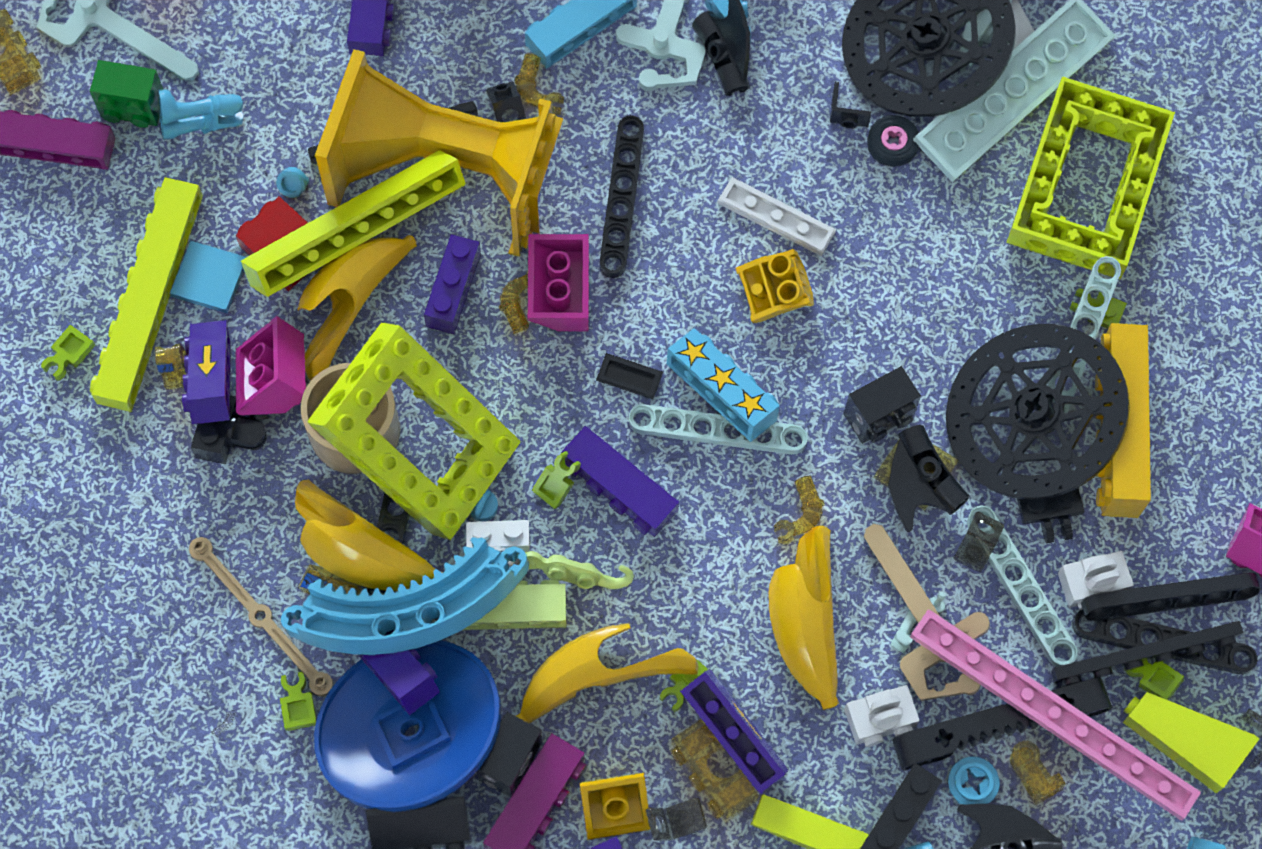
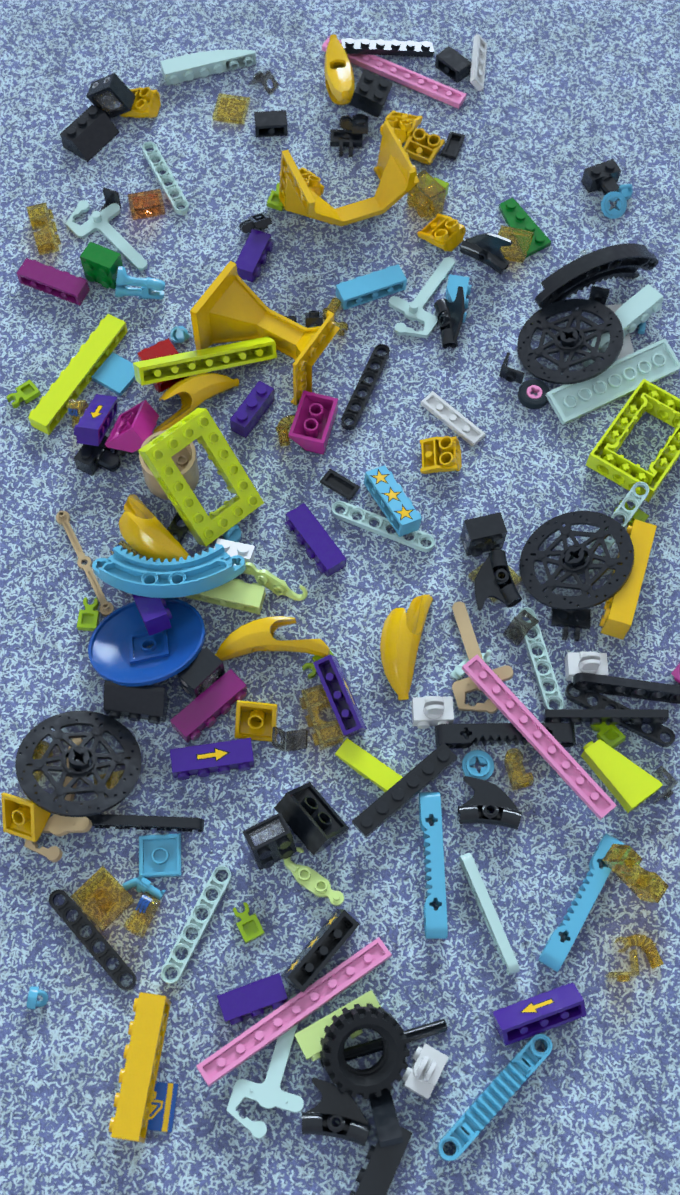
camera: 15 degrees right, 5 degrees down
lime plate [532,451,581,509] -> none
clear yellow piece [773,475,825,545] -> none

